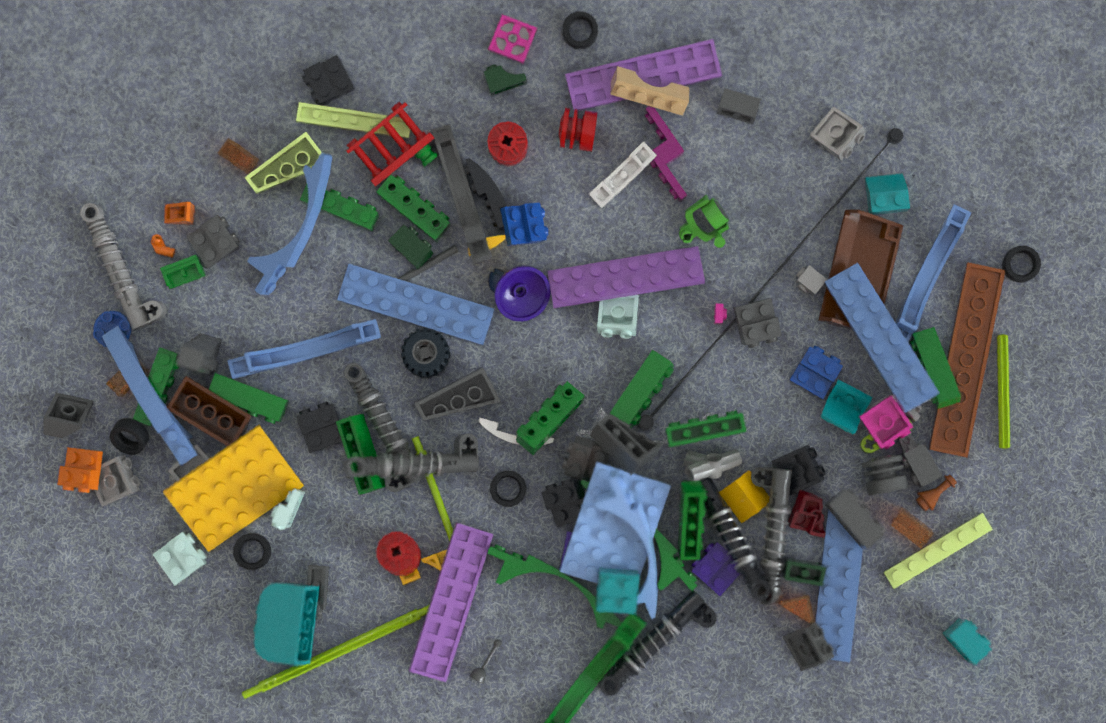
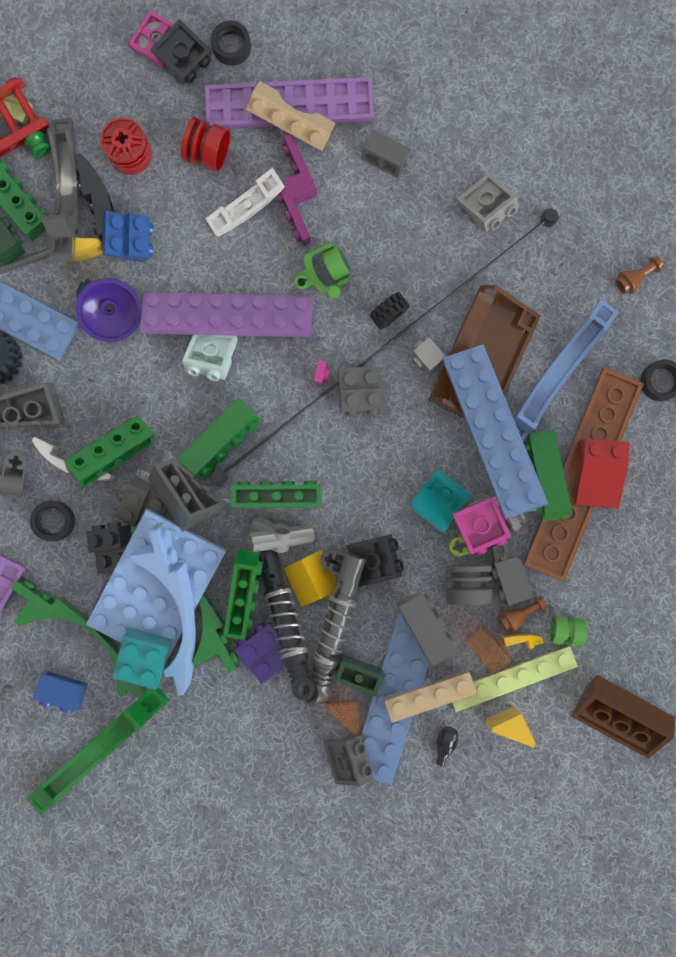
camera: 10 degrees right, 0 degrees up
dark green arch [483,64,527,96] -> none
black piece [600,590,717,696] -> none
dark red slope [787,490,826,538] -> none
blue plate [789,346,843,400] -> none
teal slope [865,173,910,215] -> none
teal brick [942,618,992,665] -> none
lime axle [997,334,1010,449] -> none
none -> blue brick [33,671,88,713]
none -> black plate [151,19,211,85]
none -> black tyre [369,292,410,330]
none -> tan arch [384,669,477,723]
none -> black piece [436,726,459,766]
none -> yellow slope [485,706,536,748]
none -> yellow slope [500,634,543,649]
none -> bright green wheel [550,615,587,647]
none -> reddish brown slope [571,675,676,759]
none -> red slope [575,438,630,509]
none -> dark orange piece [615,256,664,294]

